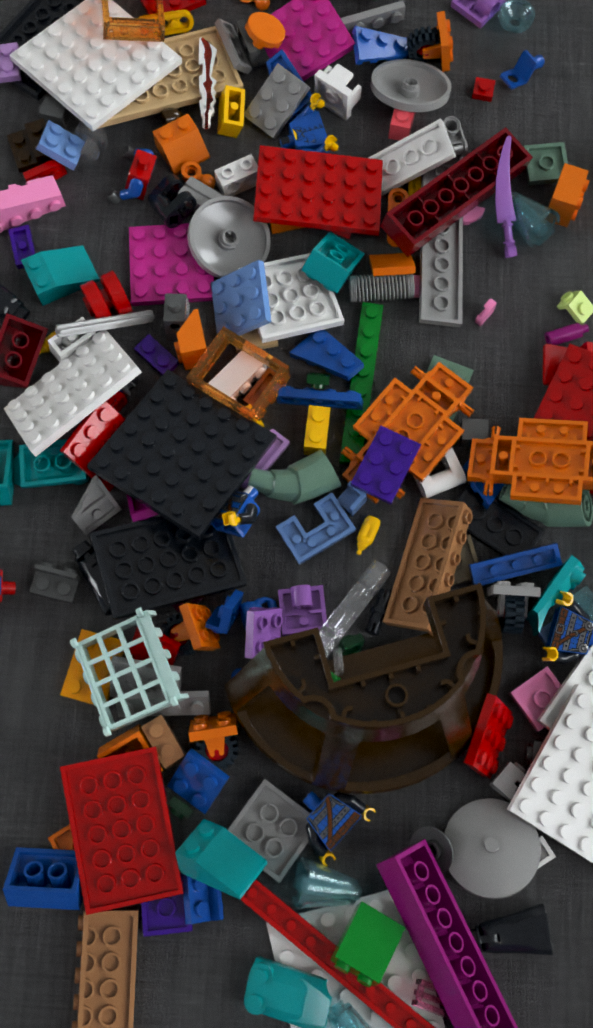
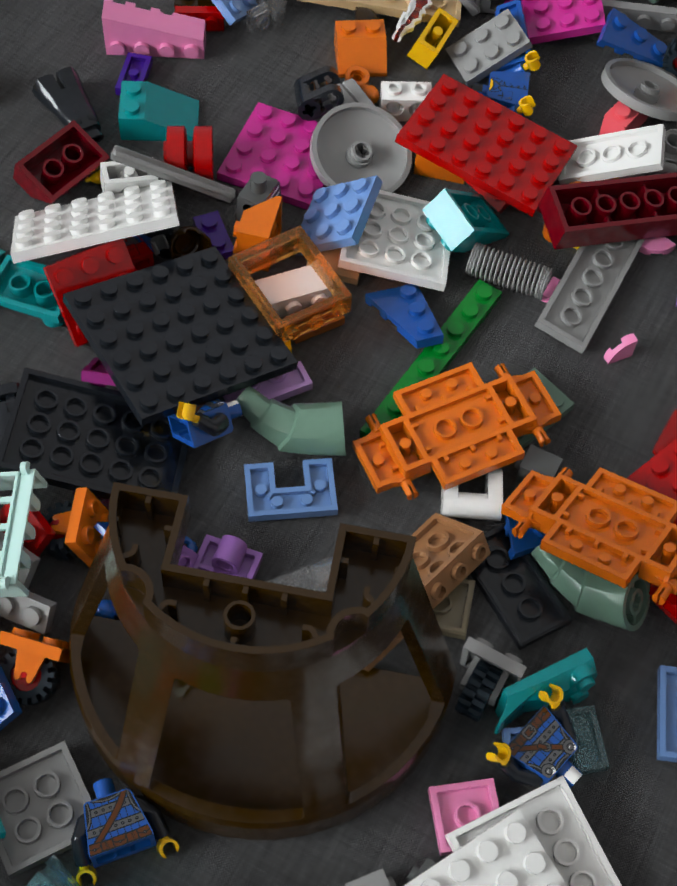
camera: 20 degrees right, 15 degrees down
light grey wing [71,475,122,536] -> none
torso [107,145,157,204] -> none
blue plate [274,386,364,410] -> none
yellow brick [304,405,331,455] -> none
dark green plate [307,372,330,389] -> none
white panel [314,64,362,121] -> none
medium blue panel [337,481,367,516] -> none
dark purple plate [351,426,421,505] -> none
yellow piece [356,515,380,555] -> none
orange tile [369,253,416,276] -> none
red plate [464,693,513,779] -> none
blue plate [468,543,562,585] -> none
none -> dark brown hair [168,226,212,259]

